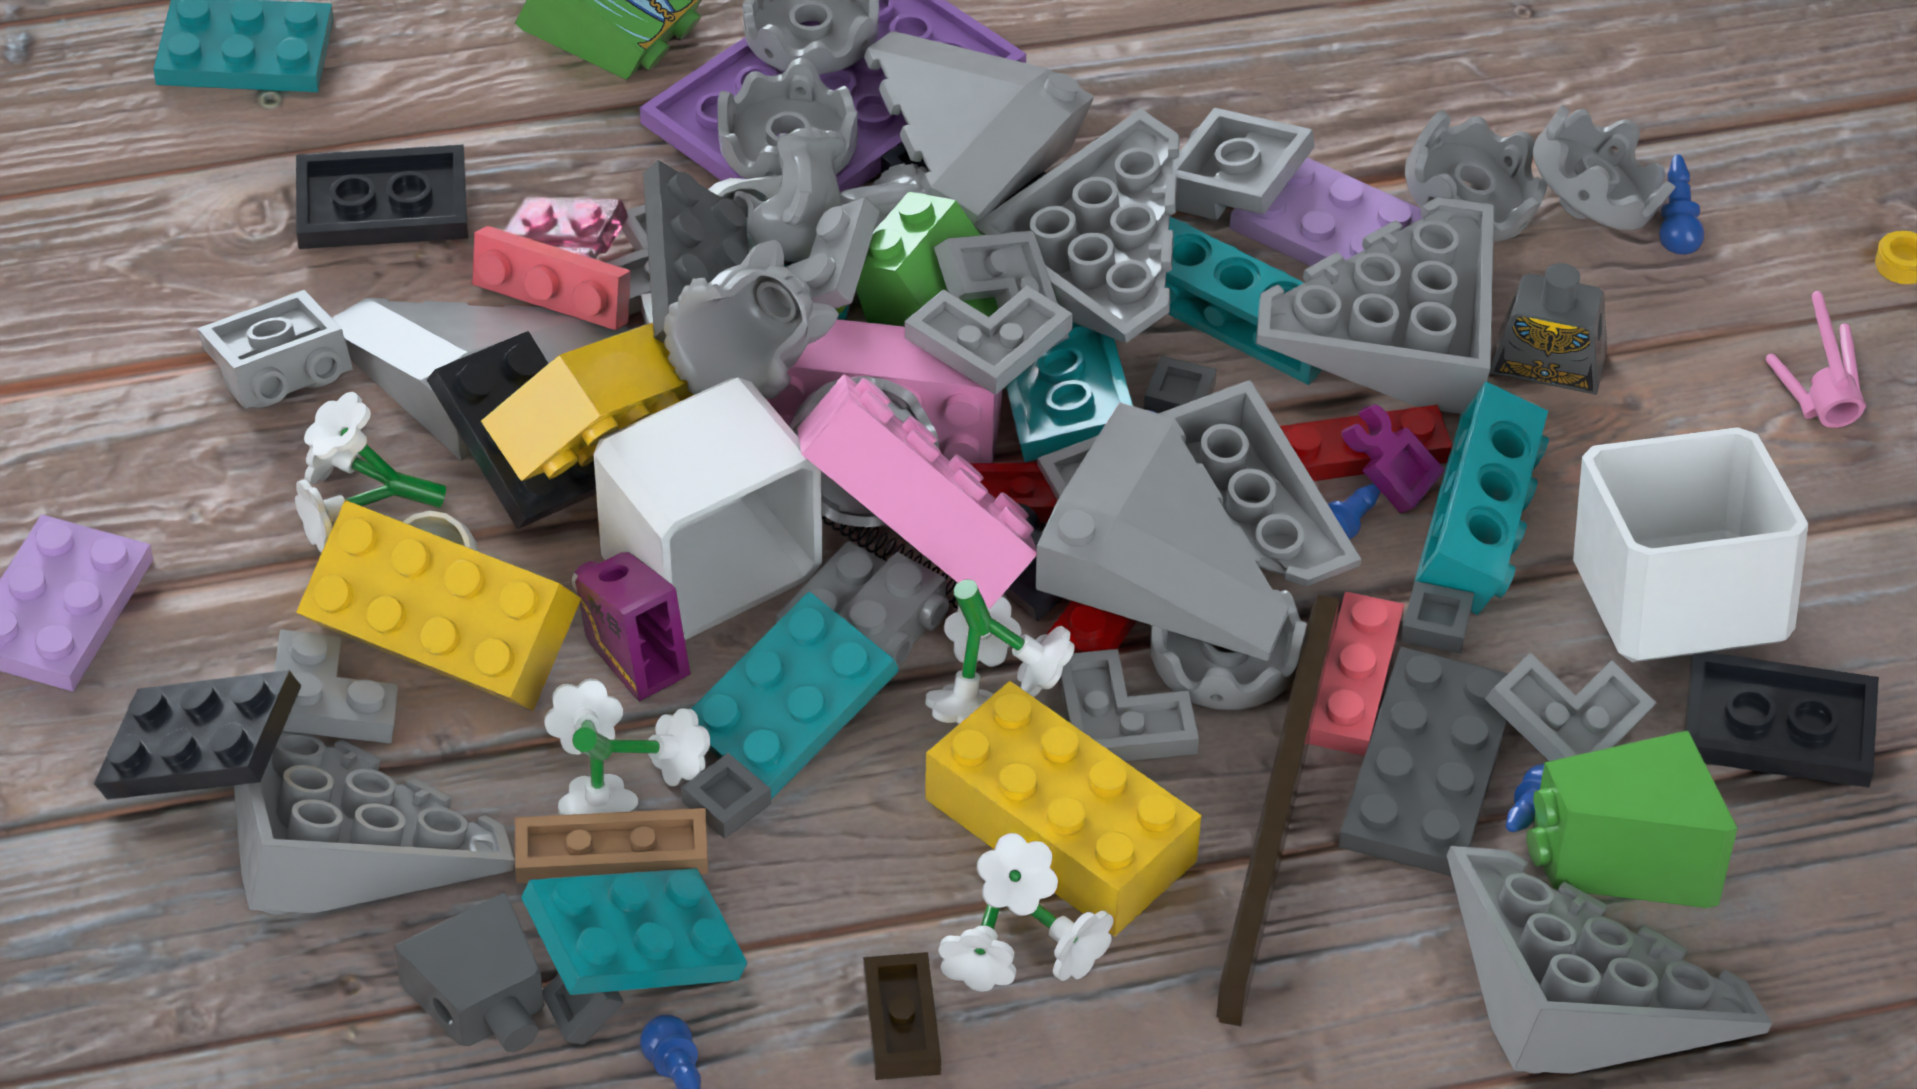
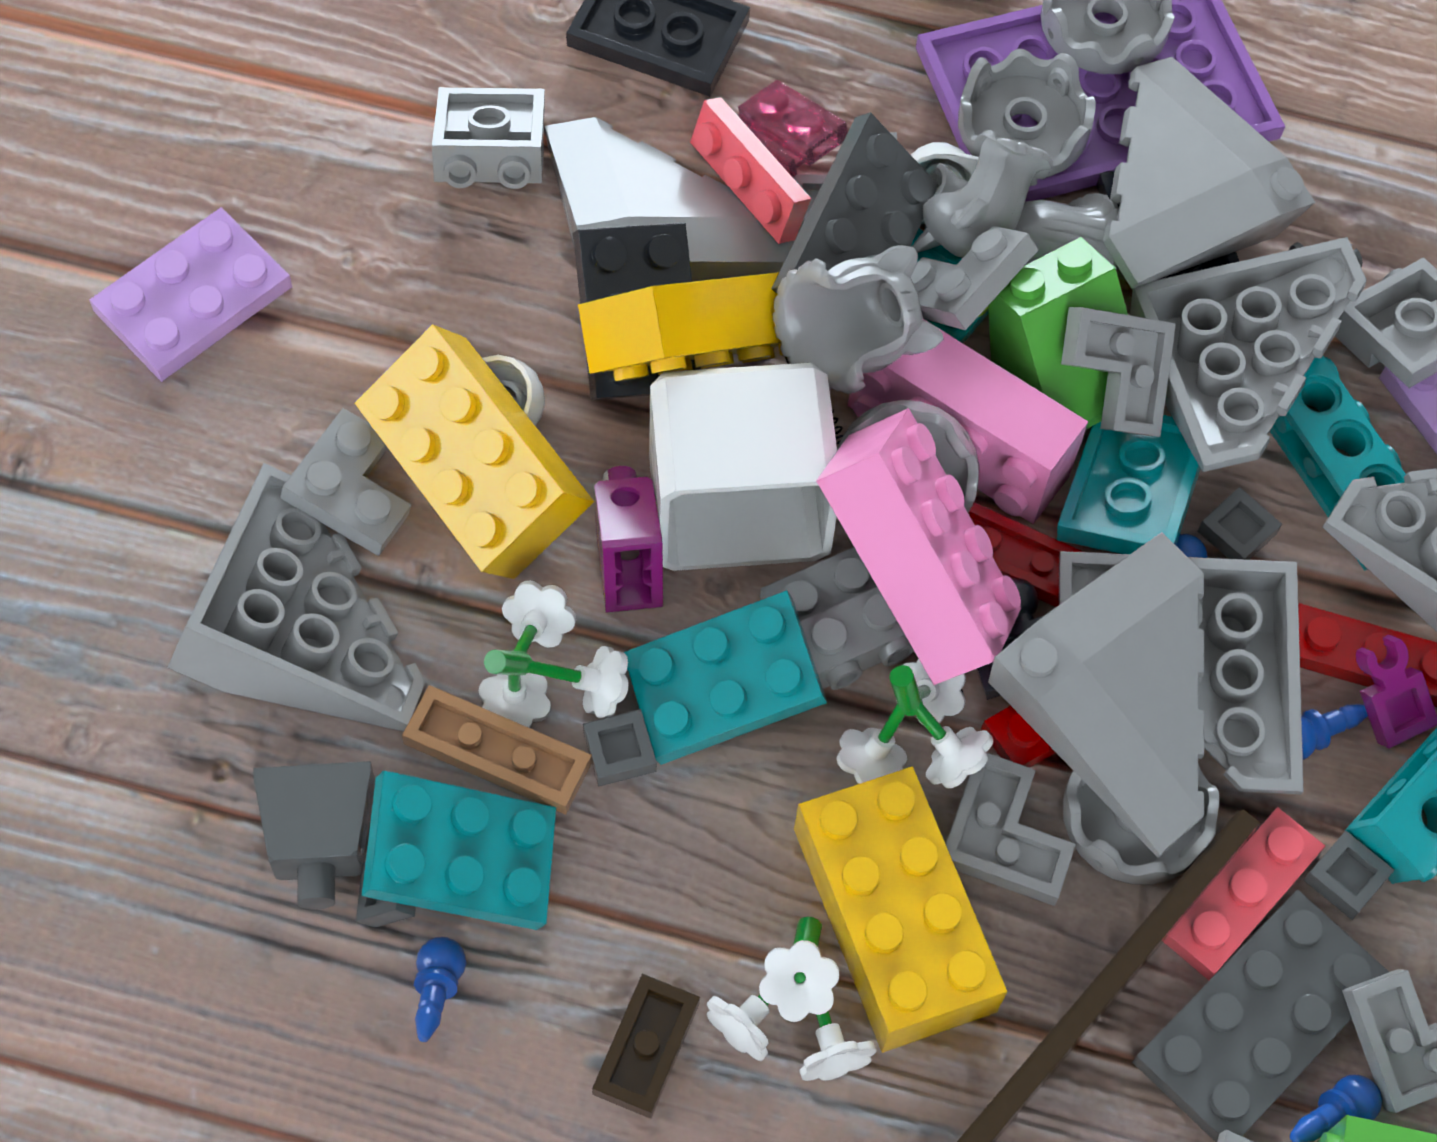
camera: 25 degrees right, 15 degrees up
black plate [94,670,301,800] -> none
white plant [295,392,446,553] -> none
light grey plate [905,286,1073,395] -> none

